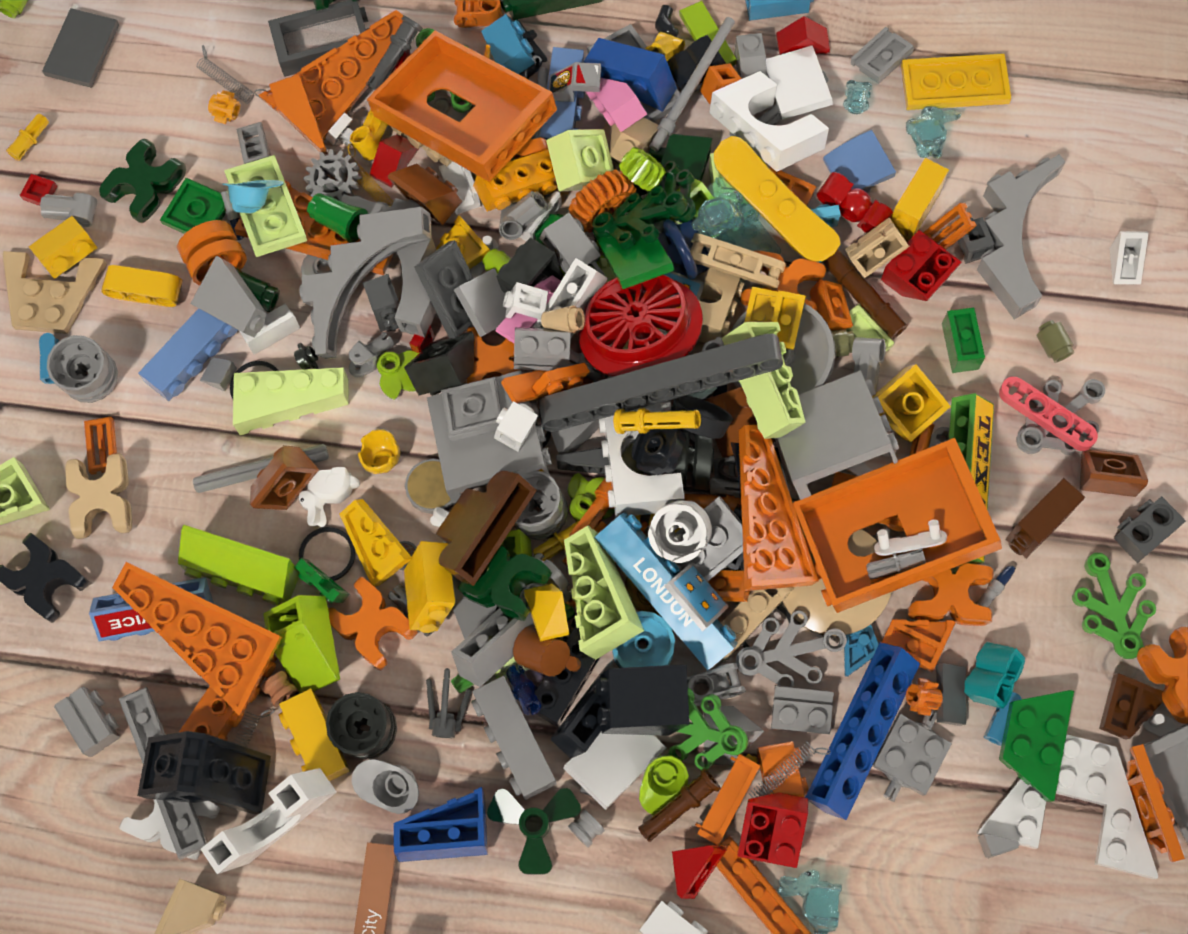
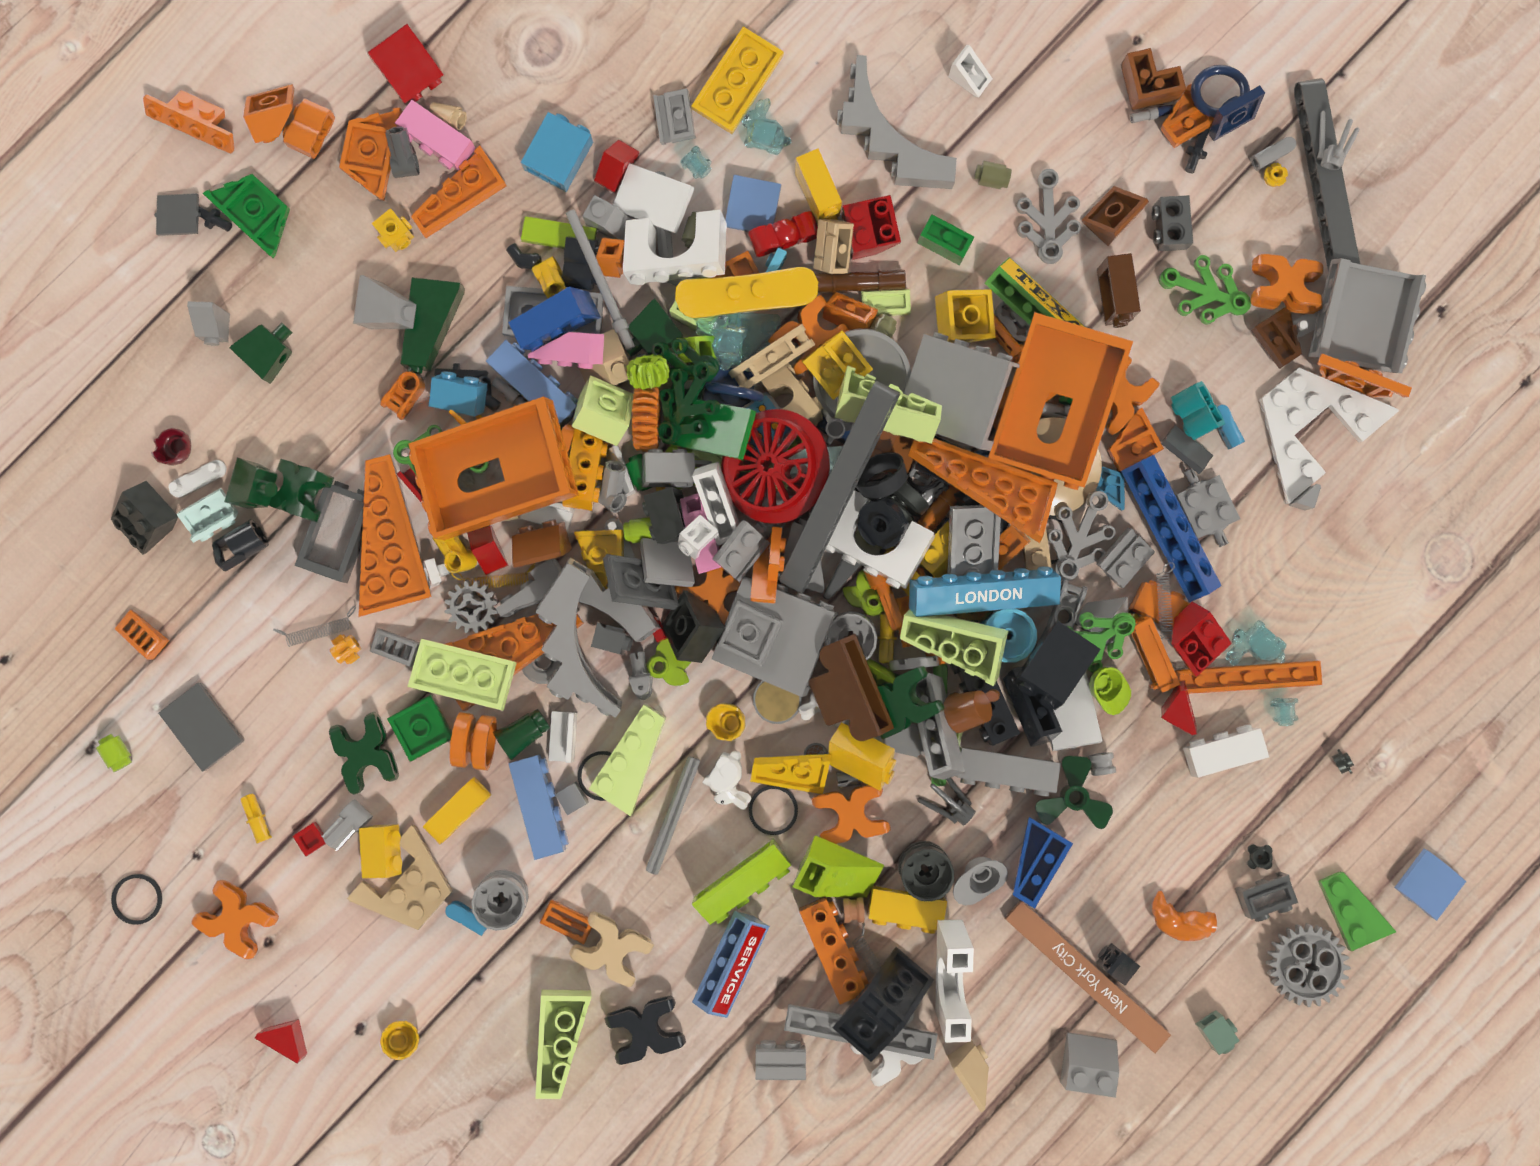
camera: 60 degrees left, 15 degrees up
orange wing [112,562,282,717] -> none
light grey slope [190,256,267,338] -> none
light grey piece [221,190,244,241] -> none
medium azure piece [222,180,284,213] -> none
dark orange slope [250,445,319,510] -> none
orange slope [268,74,328,155] -> none
pearl dark grey plate [294,342,318,370] -> none
green wing [294,558,350,604] -> none
green plant [307,193,368,243] -> none
dark grey pin [366,15,423,90] -> none
white brick [494,401,538,452] -> none
clear blue pin [506,665,541,715] -> none
yellow slope [524,584,569,642] -> none
tan cone [541,305,585,333] -> none
slope [549,62,601,102] -> none
yellow pin [613,408,701,434] -> none
reddish brown pin [638,768,721,842] -> none
white brick [648,500,712,563] -> none
slope [664,563,729,632] -> none
light grey piece [852,337,886,392] -> none
light grey axle [866,549,926,579] -> none
white piece [874,520,947,556] -> none
orange gear [906,678,943,716] -> none
orange tile [923,203,977,250] -> none
dark grey brick [956,217,995,264] -> none
light grey piece [976,566,1016,607] -> none
coral beam [999,377,1098,451] -> none
green wing [999,690,1074,802] -> none

